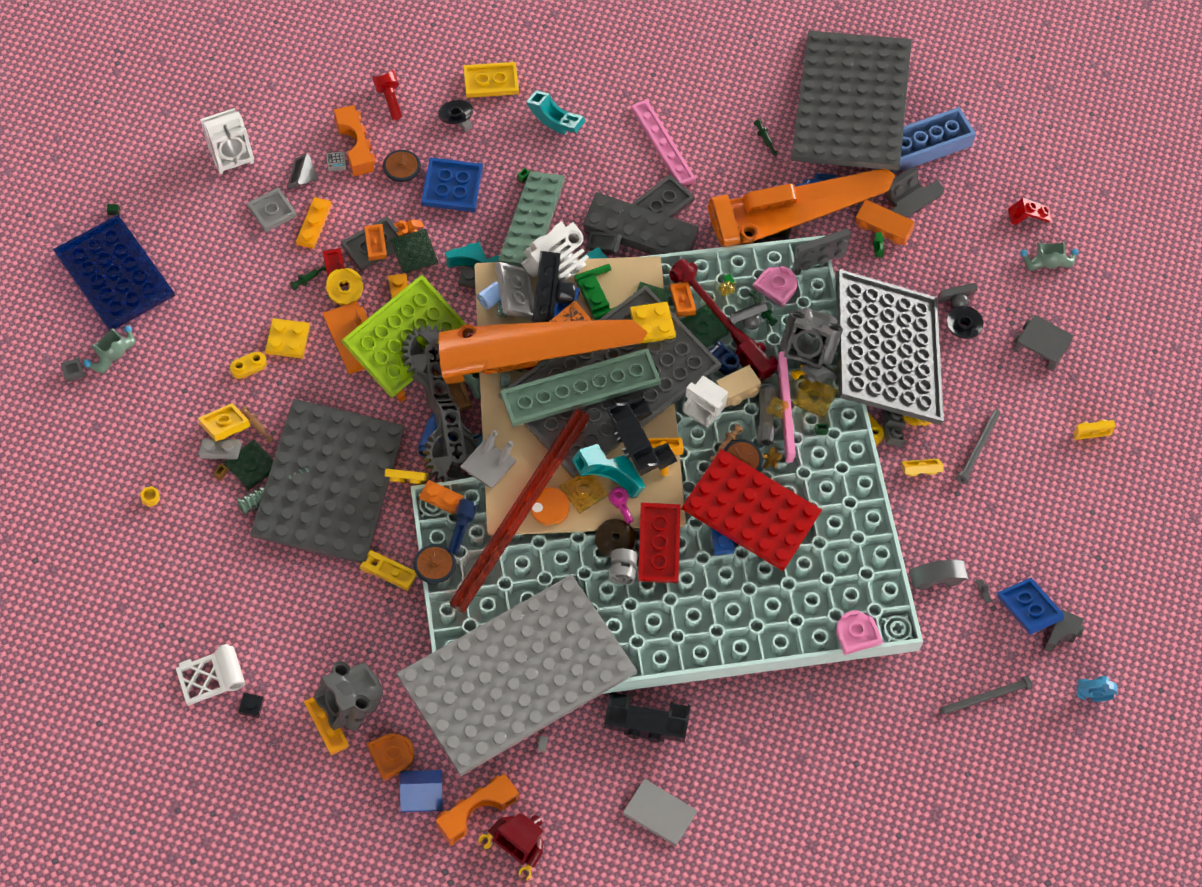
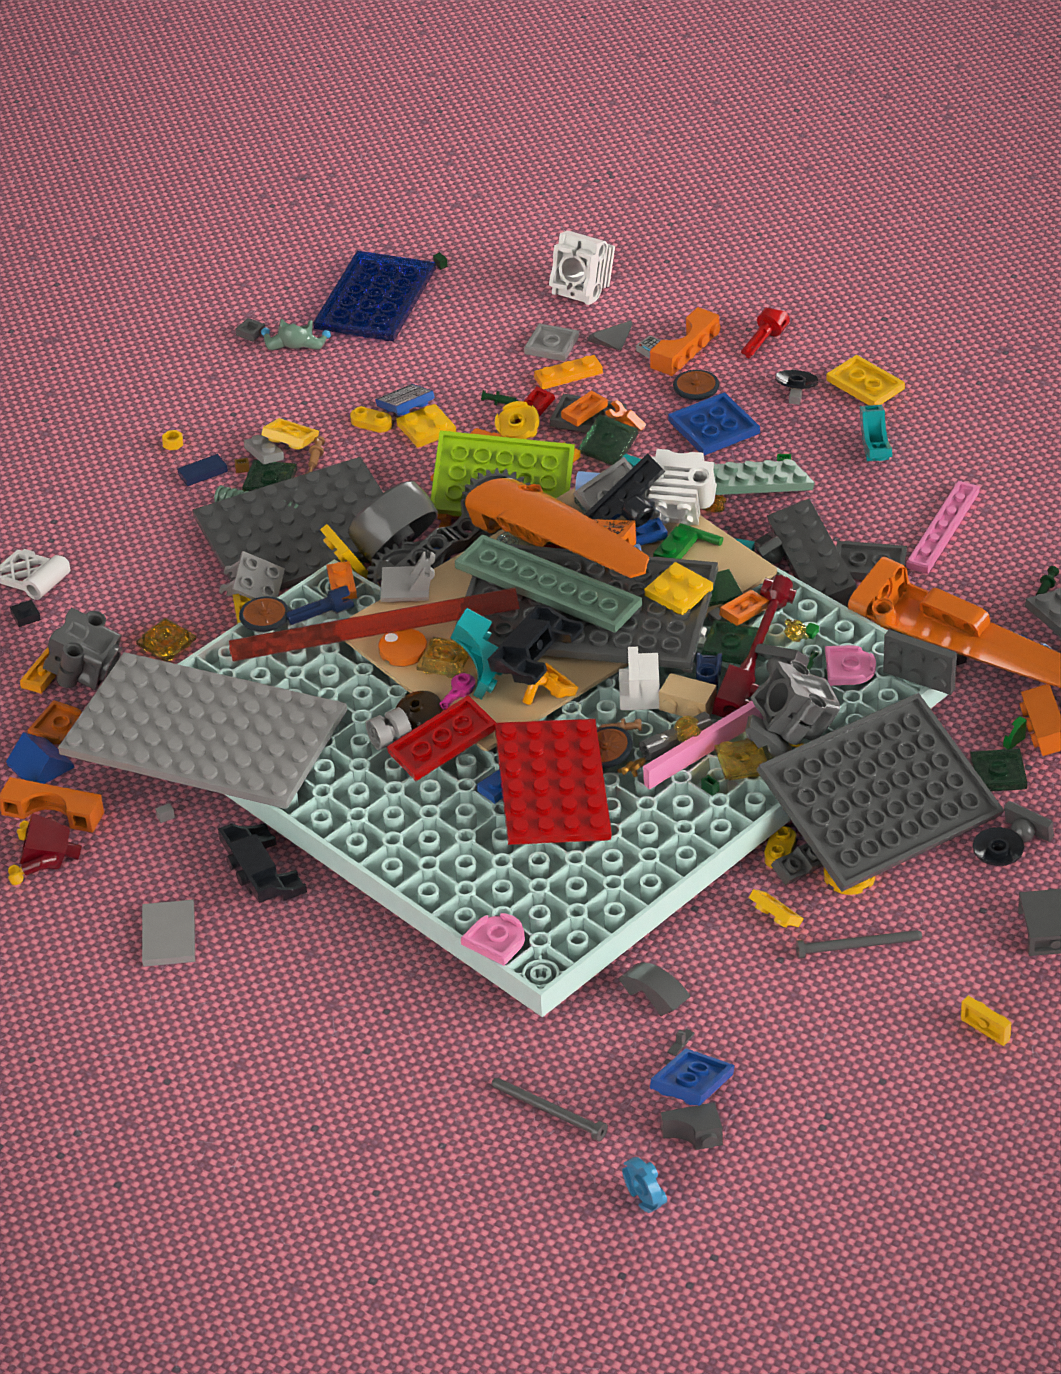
camera: 60 degrees right, 20 degrees down
none -> clear yellow piece [136,618,197,662]
none -> dark blue tile [177,454,228,486]
none -> light grey plate [219,551,285,599]
none -> dark grey wheel [348,481,438,562]
none -> tile [375,384,435,416]
none -> clear green tile [970,748,1028,792]

